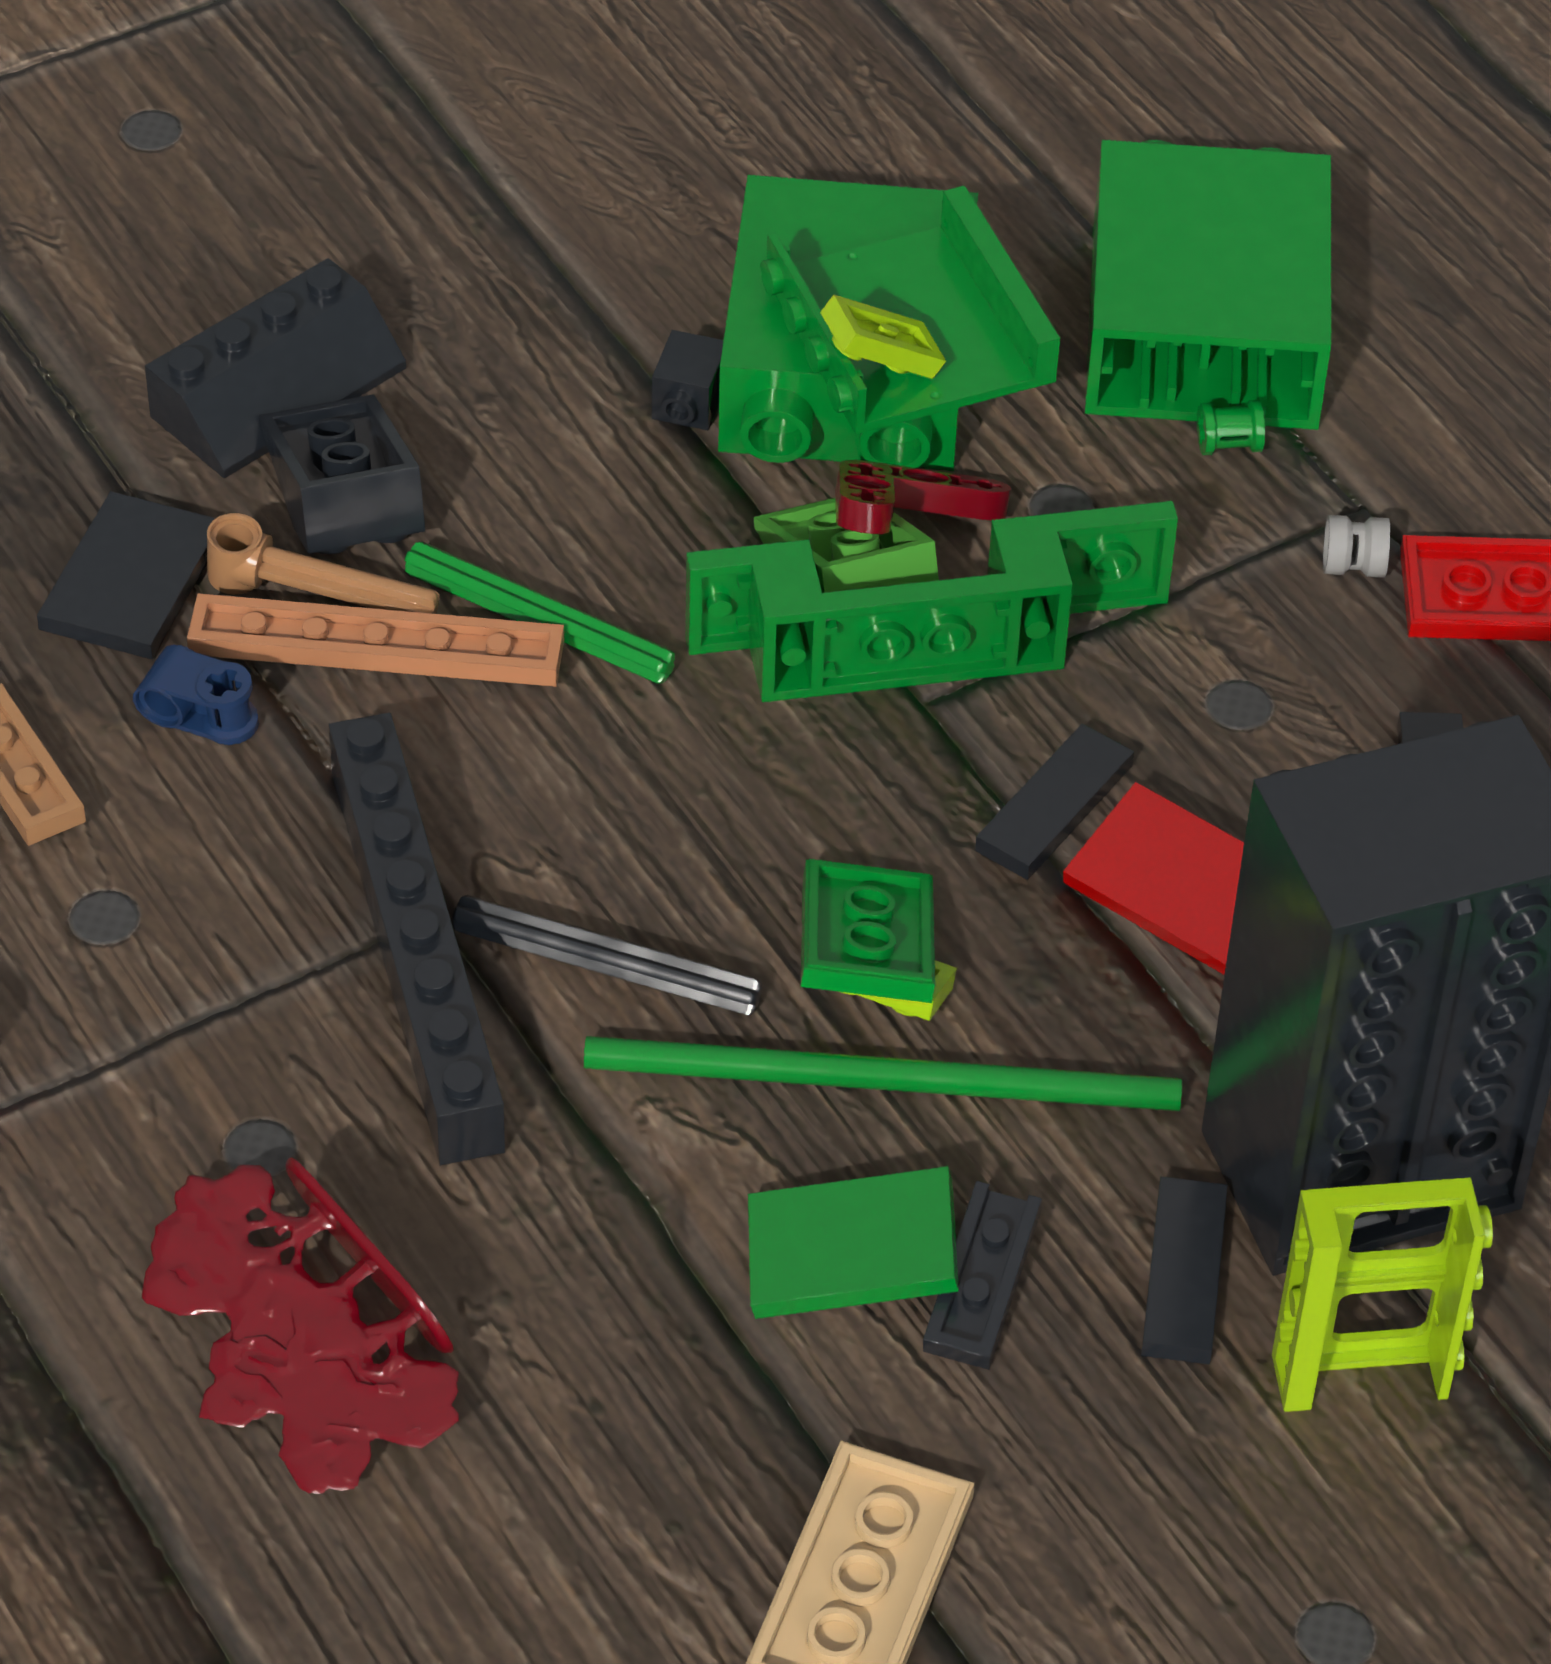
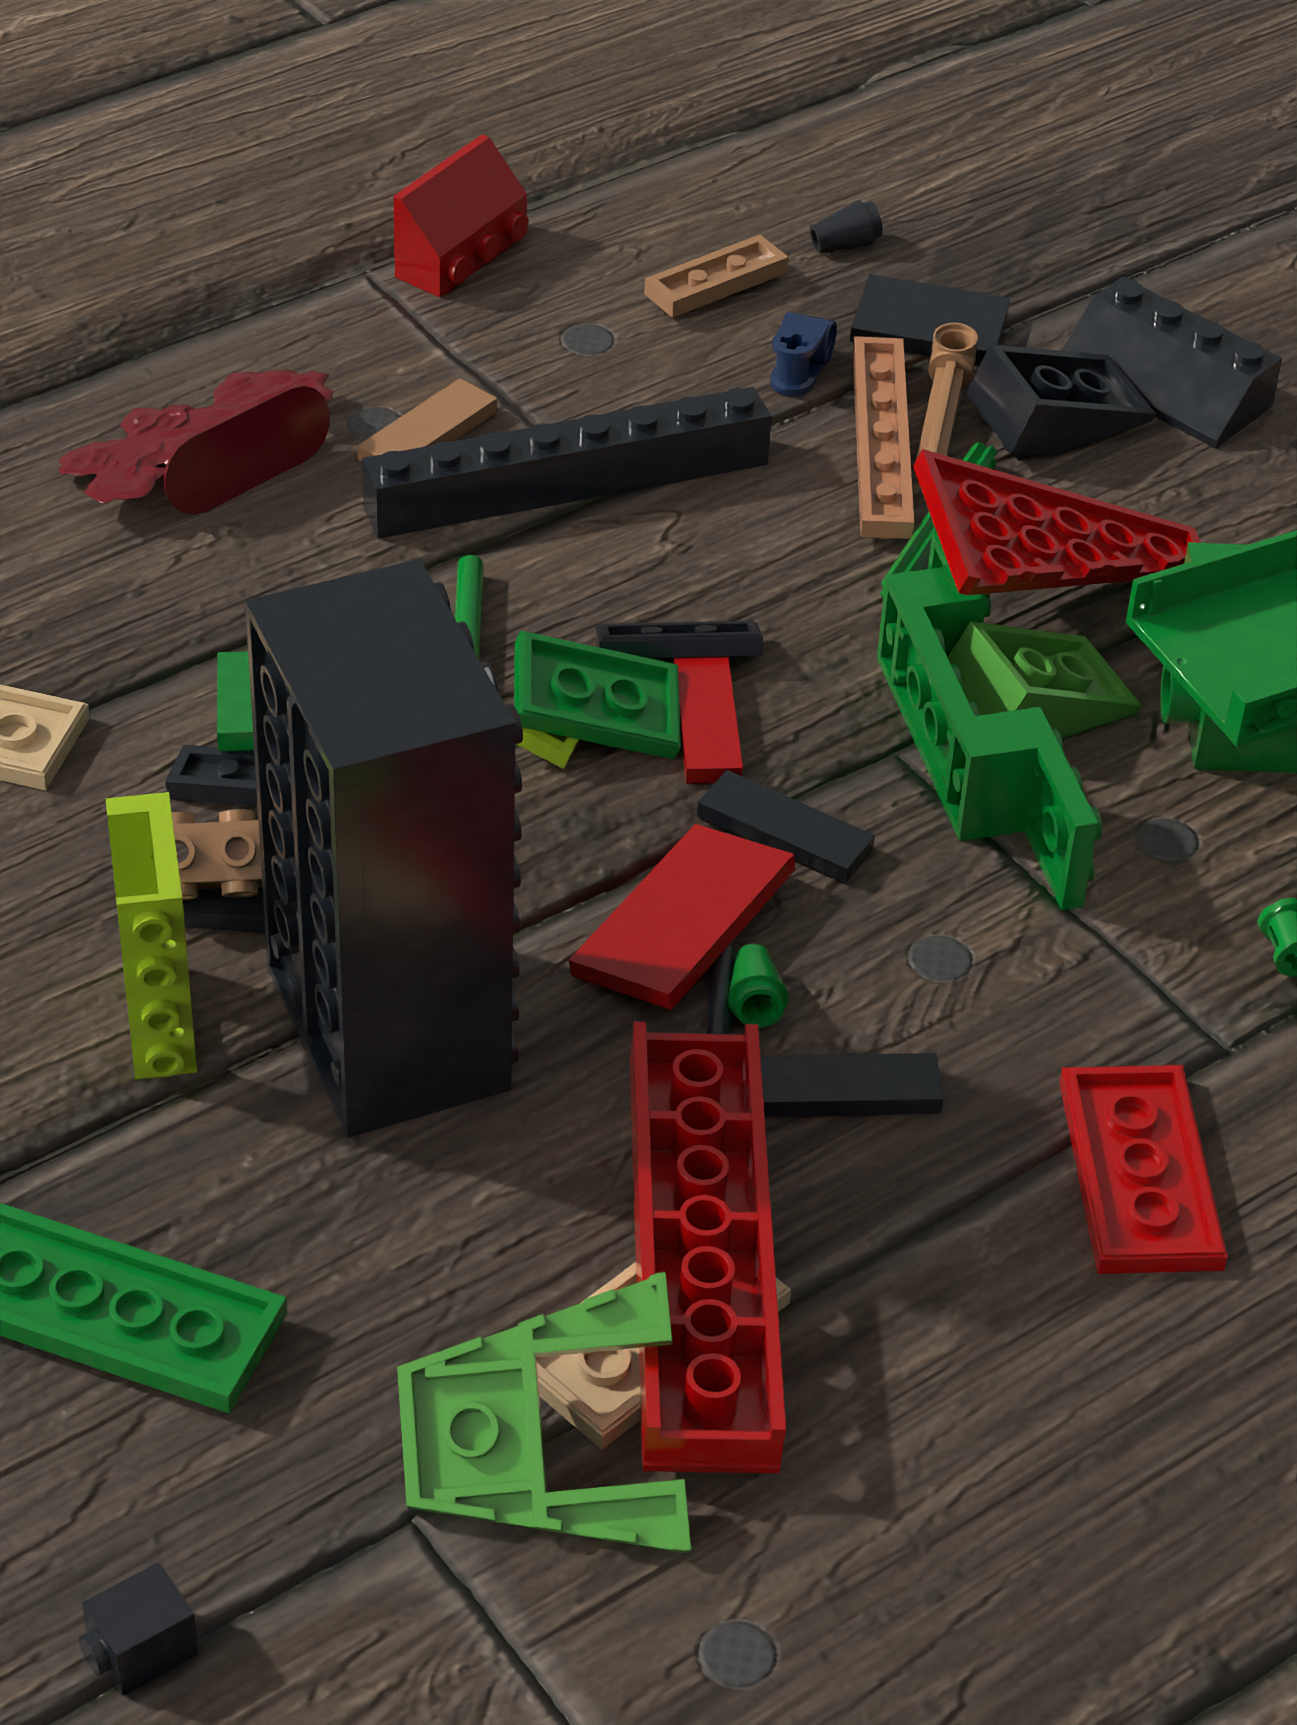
camera: 85 degrees right, 5 degrees down
black axle [453,895,762,1016] -> none
lime plate [820,295,946,379] -> none
dark red beam [835,460,1011,534] -> none
light grey wheel [1323,515,1390,578] -> none
none -> medium nougat brick [172,809,262,900]
none -> medium nougat tile [357,378,497,462]
none -> black tile [596,620,763,658]
none -> red tile [674,657,743,784]
none -> red wing [913,449,1201,595]

